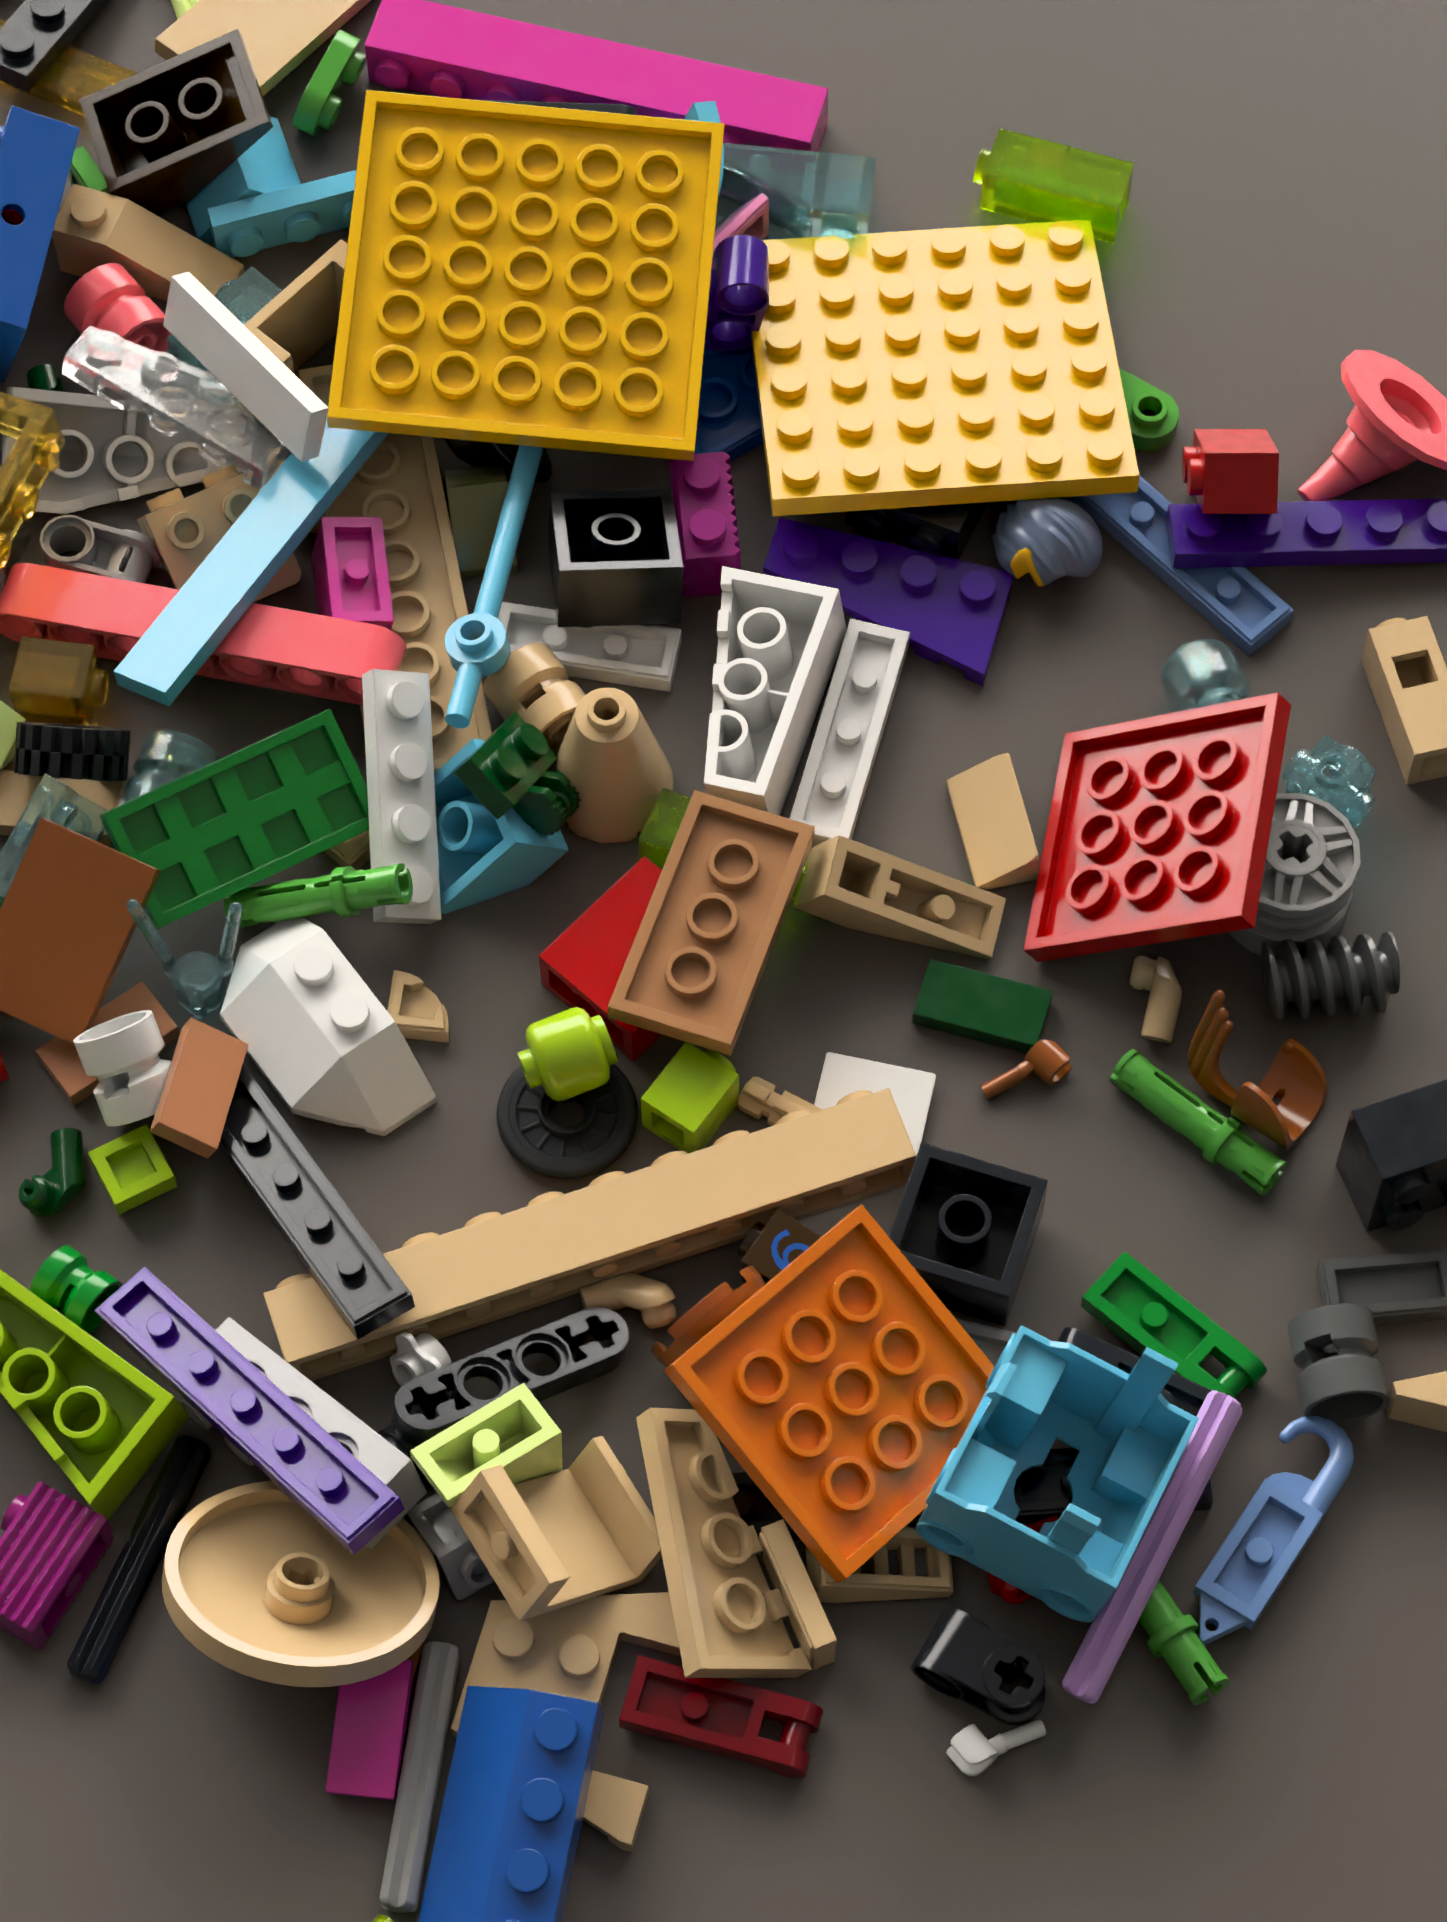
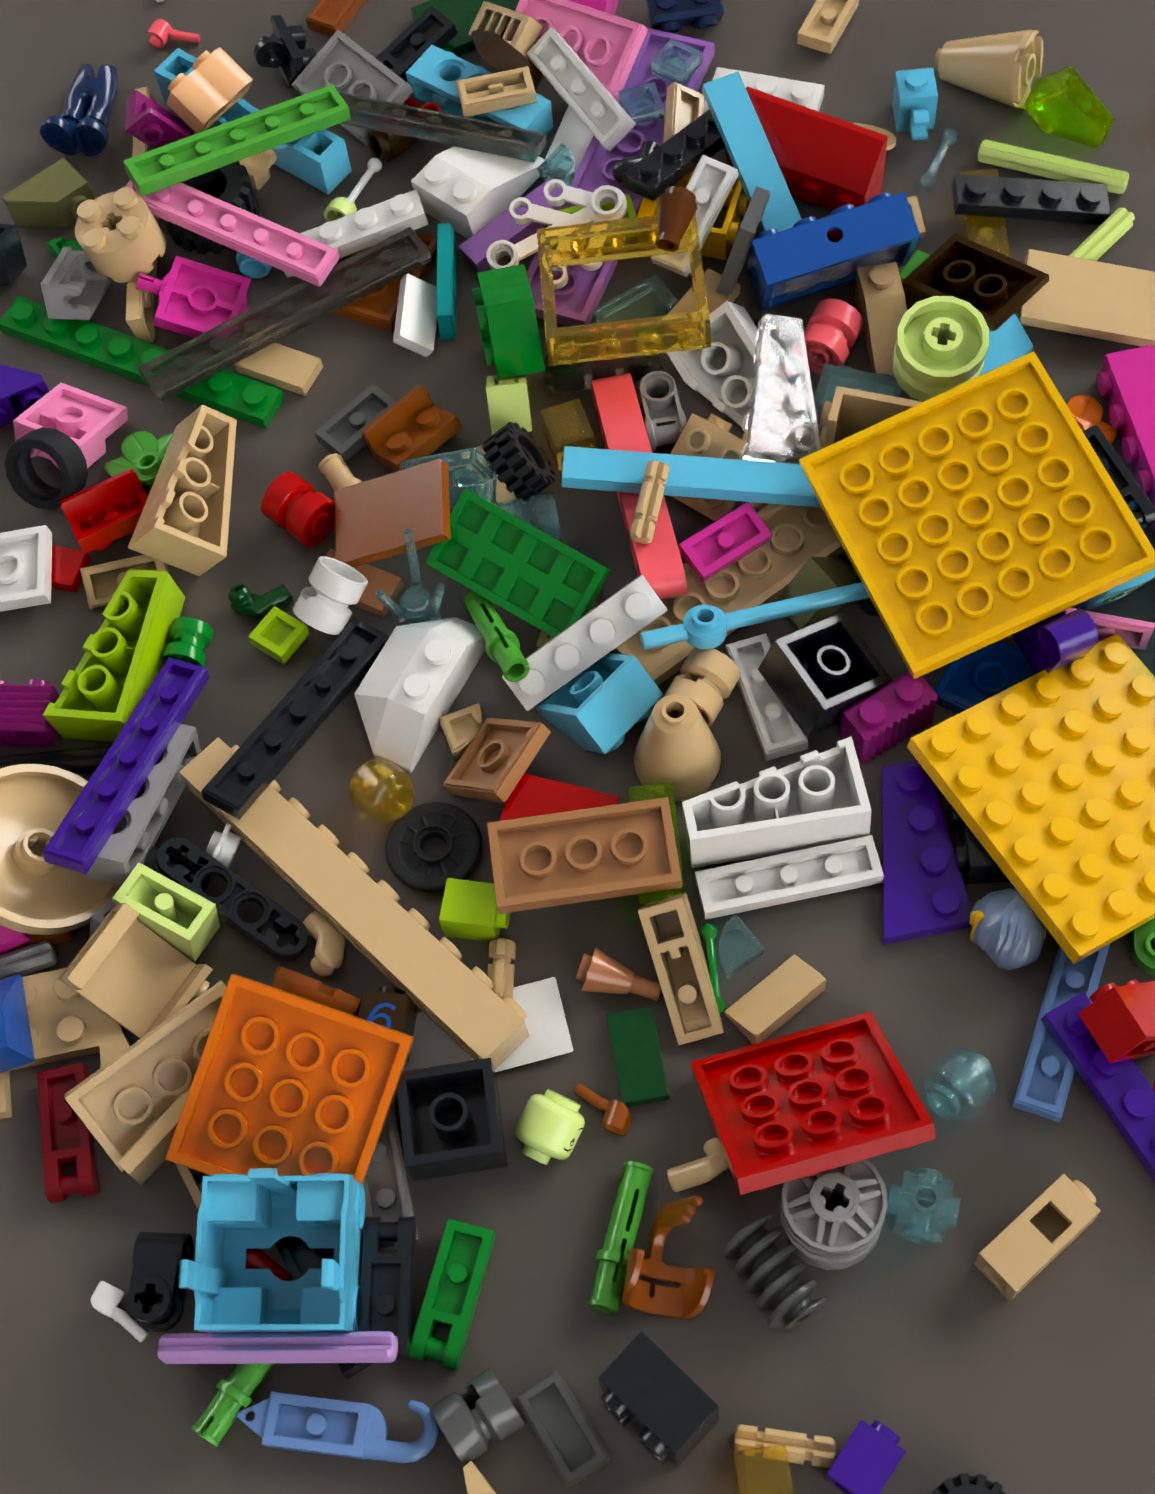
camera: 70 degrees right, 0 degrees up
nougat tile [150,1017,249,1159] -> none
white tile [163,272,329,462] -> none
bright green plate [292,30,366,136] -> none
dark green hinge [454,711,581,836] -> none
lime head [517,1007,618,1101] -> none
none -> clear yellow head [349,758,415,823]
none -> medium nougat tile [443,718,551,803]
none -> yellowish green head [514,1089,585,1165]
none -> nougat cone [575,947,661,1001]
none -> tan axle [630,460,669,544]
none -> clear light blue tile [718,913,765,979]
none -> yellowish green wheel [893,296,989,402]

